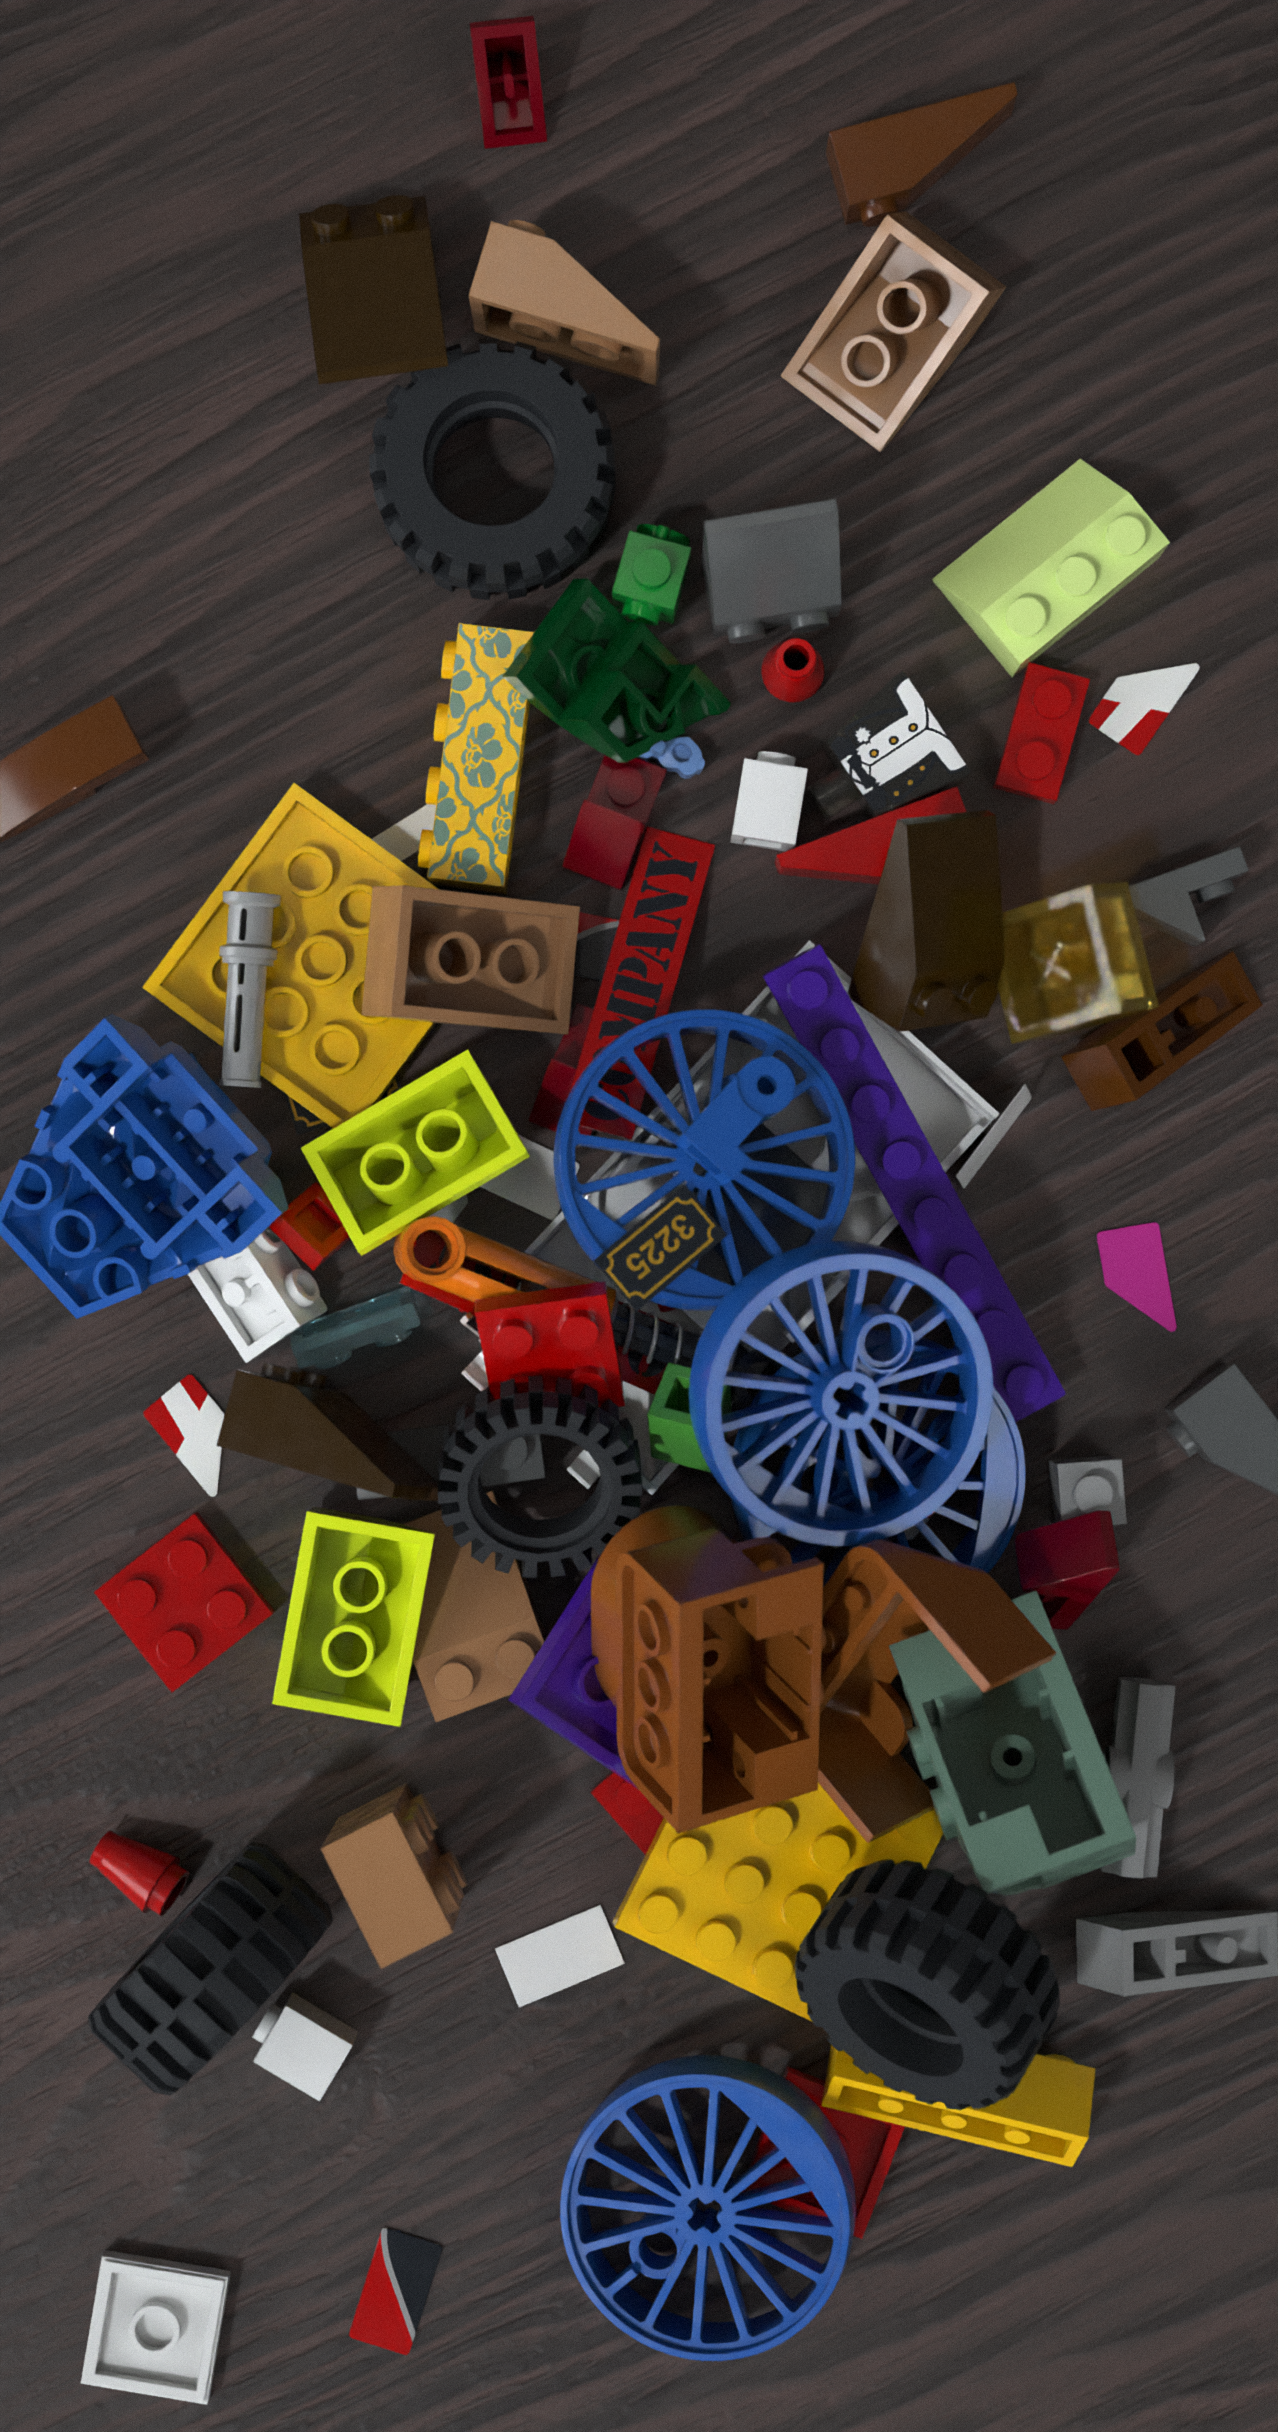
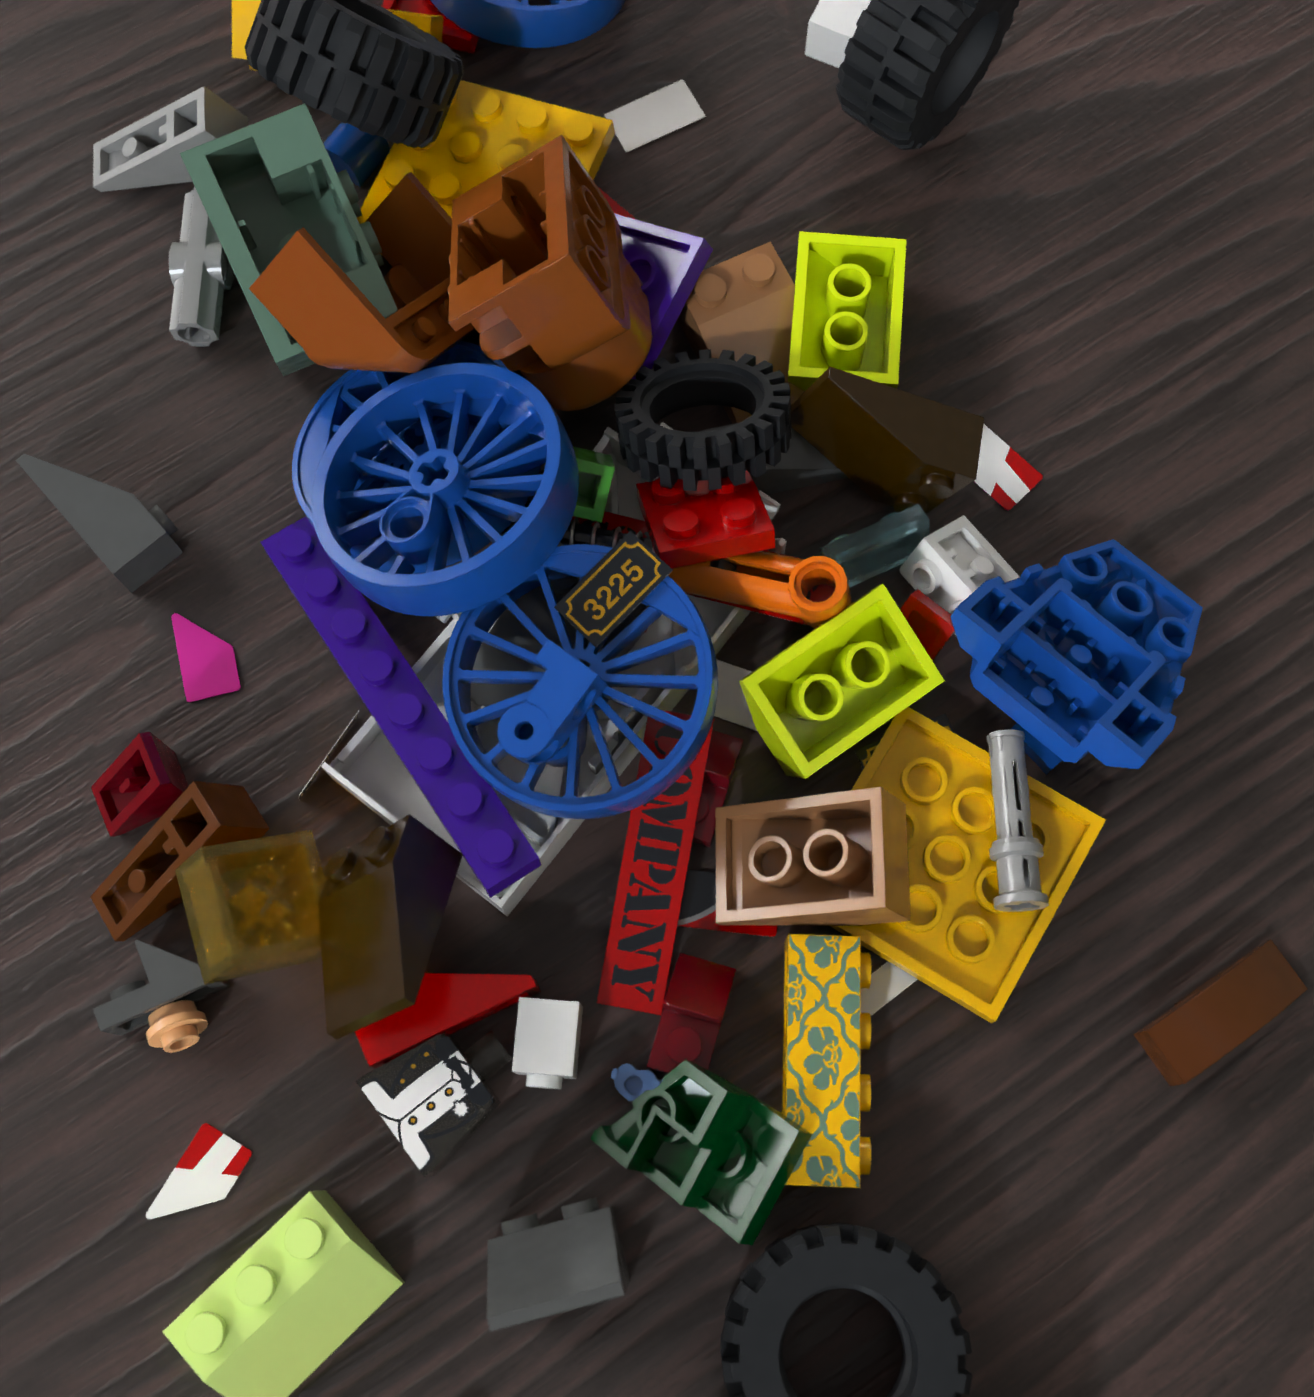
camera: 175 degrees right, 15 degrees down
red cone [89,1830,190,1916] -> none
red plate [94,1512,275,1693] -> none
medium nougat brick [321,1783,468,1969] -> none
green brick [612,524,691,626] -> none
red cone [761,638,825,702] -> none
red plate [993,662,1090,805] -> none
dark red slope [1014,1510,1120,1630] -> none
light grey brick [1048,1455,1127,1525] -> none
none -> dark red slope [91,732,189,837]
none -> light nougat plate [146,1000,208,1053]

